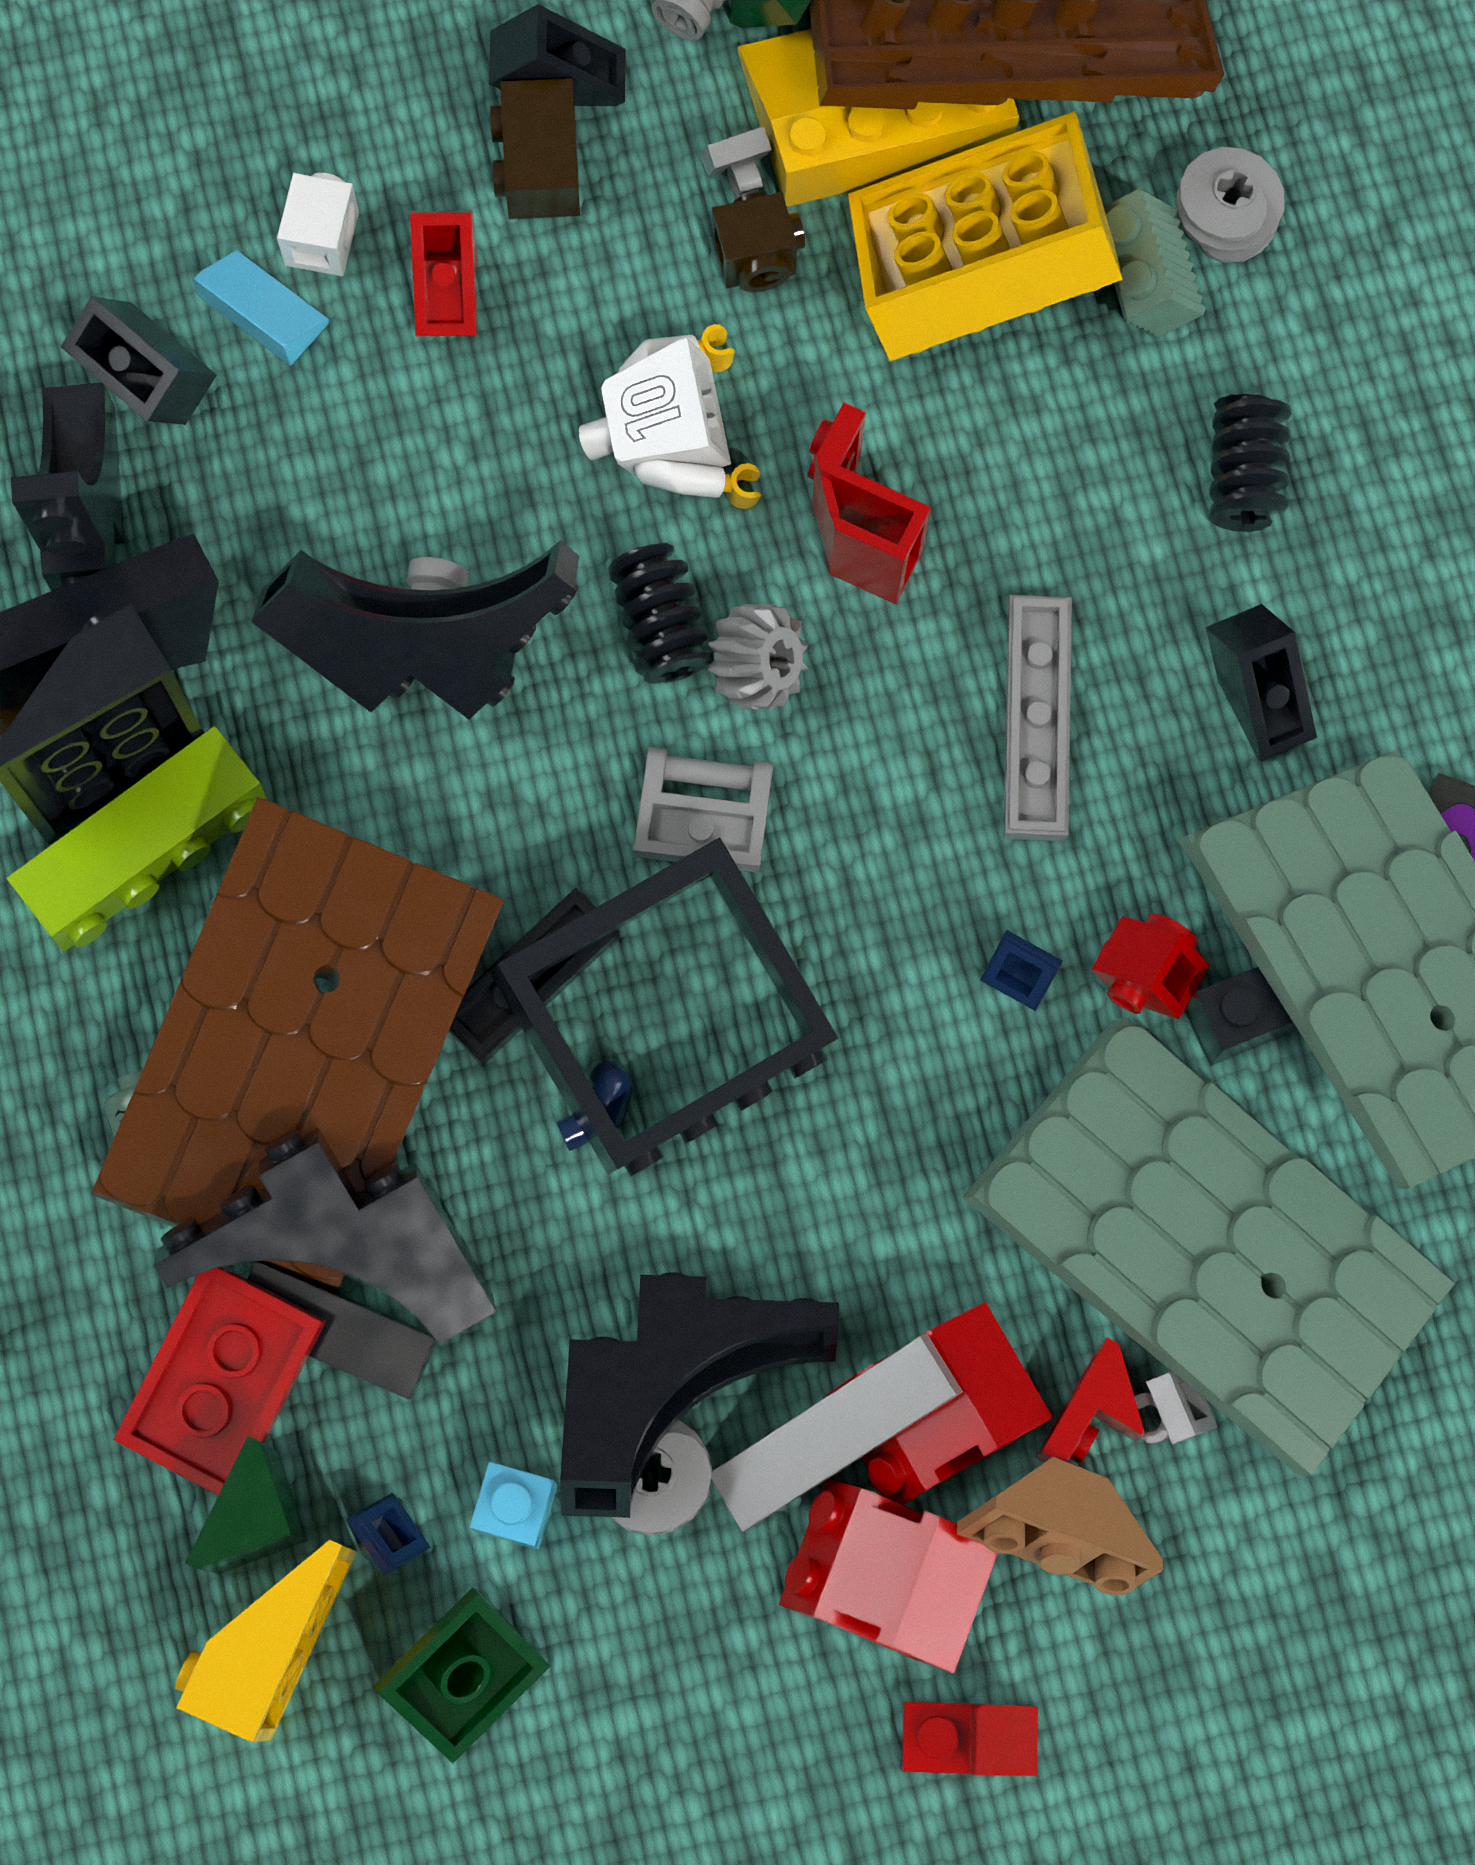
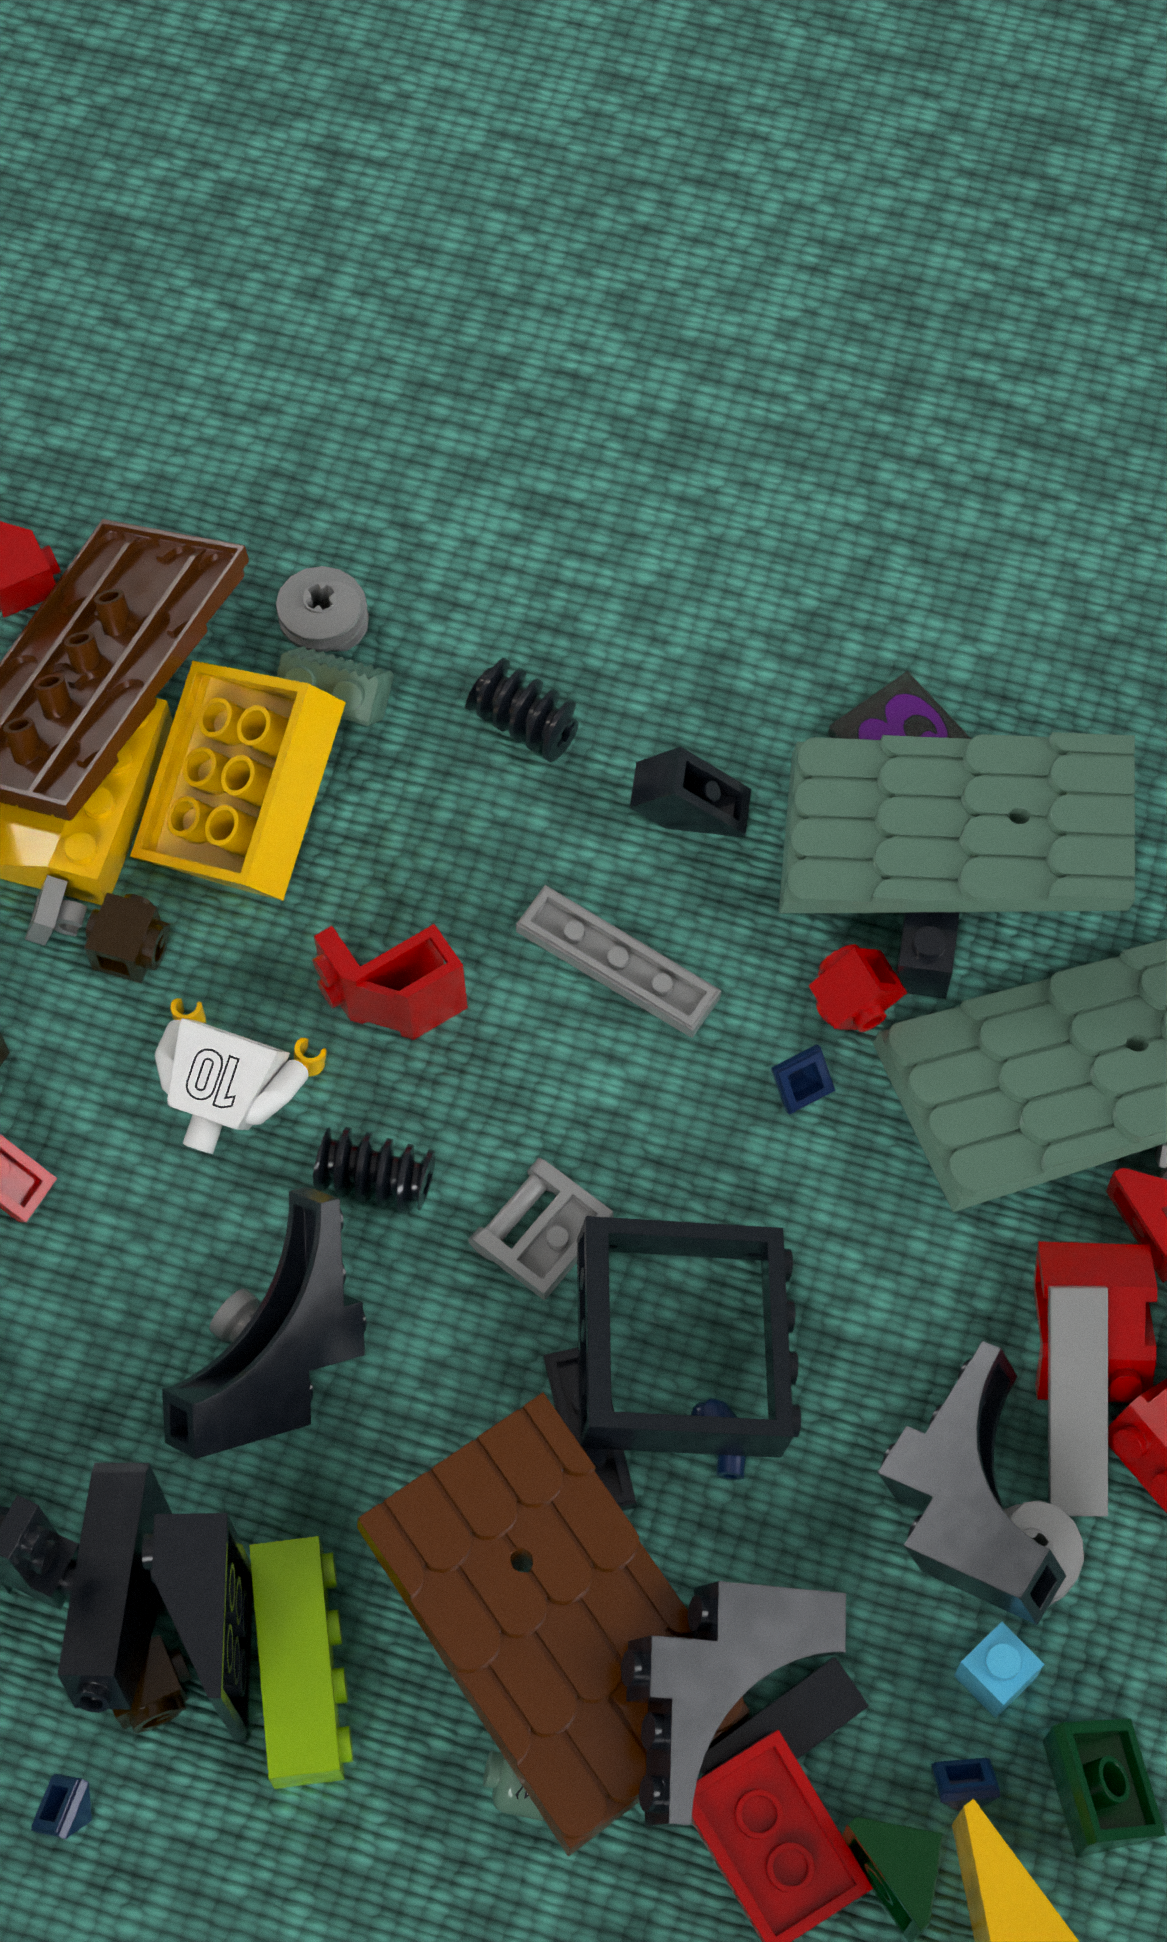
camera: 55 degrees left, 10 degrees down
light grey gear [707,603,810,710] -> none

